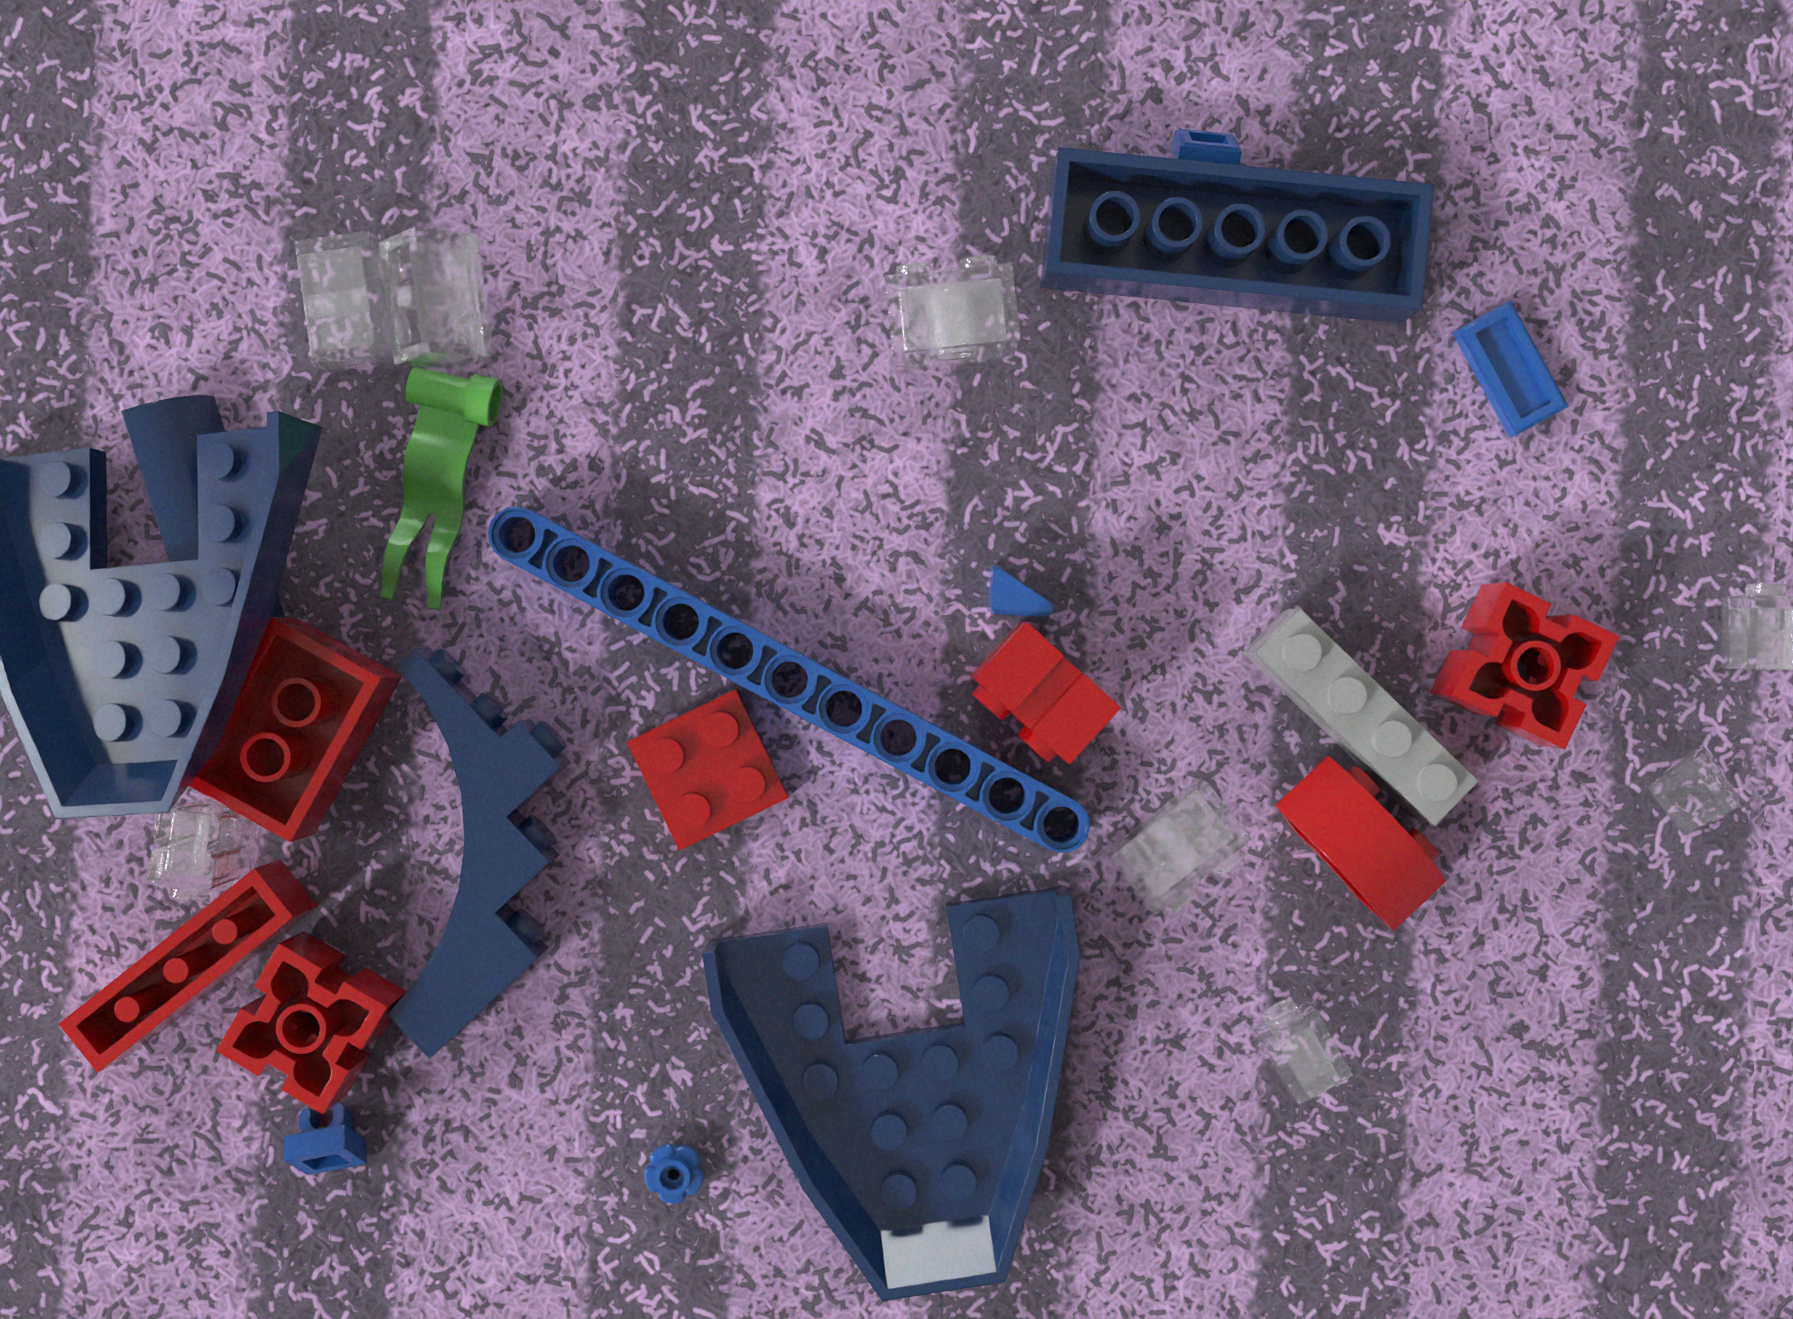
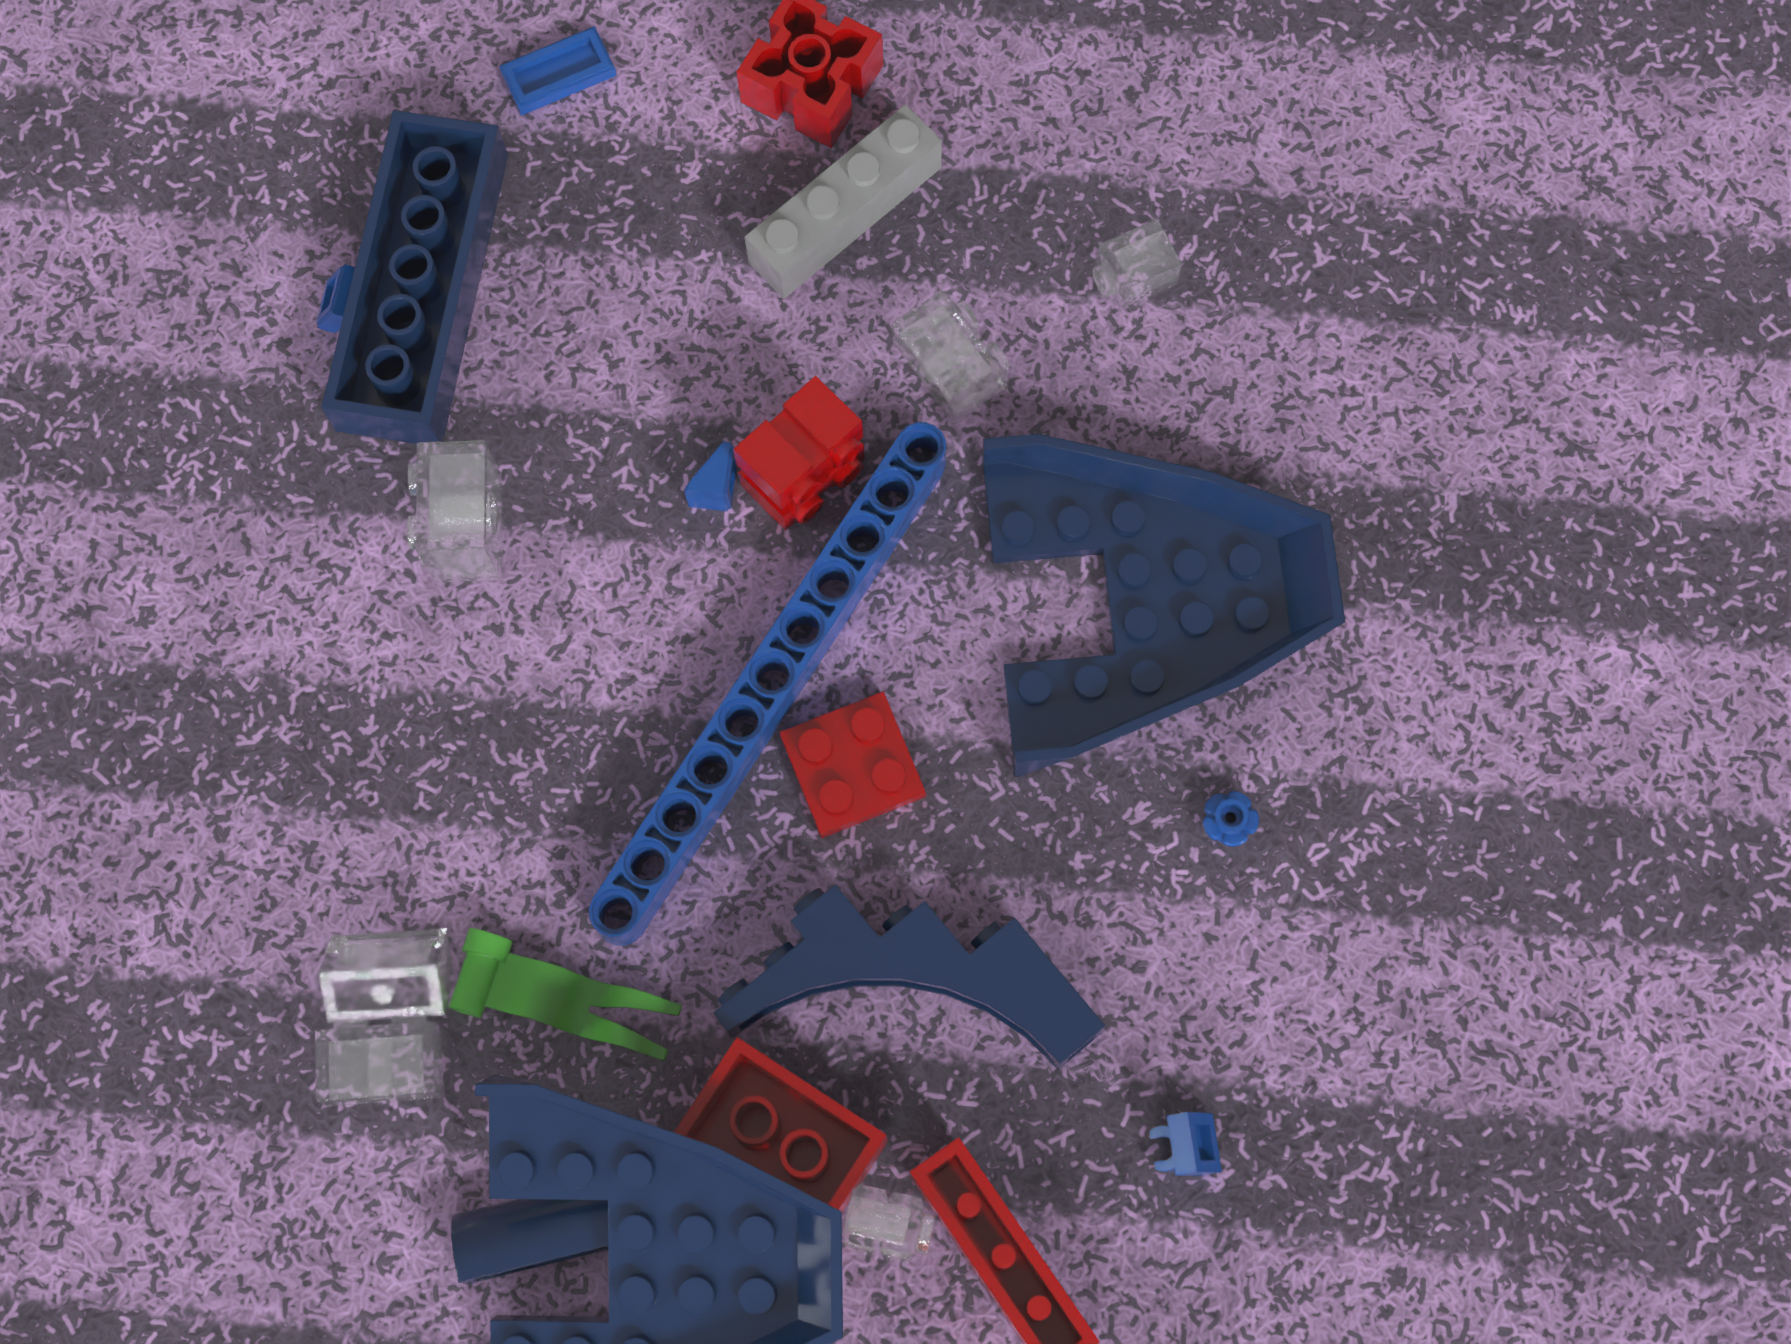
camera: 80 degrees left, 15 degrees down
red brick [216,931,407,1115] -> none
red brick [1275,755,1446,931] -> none

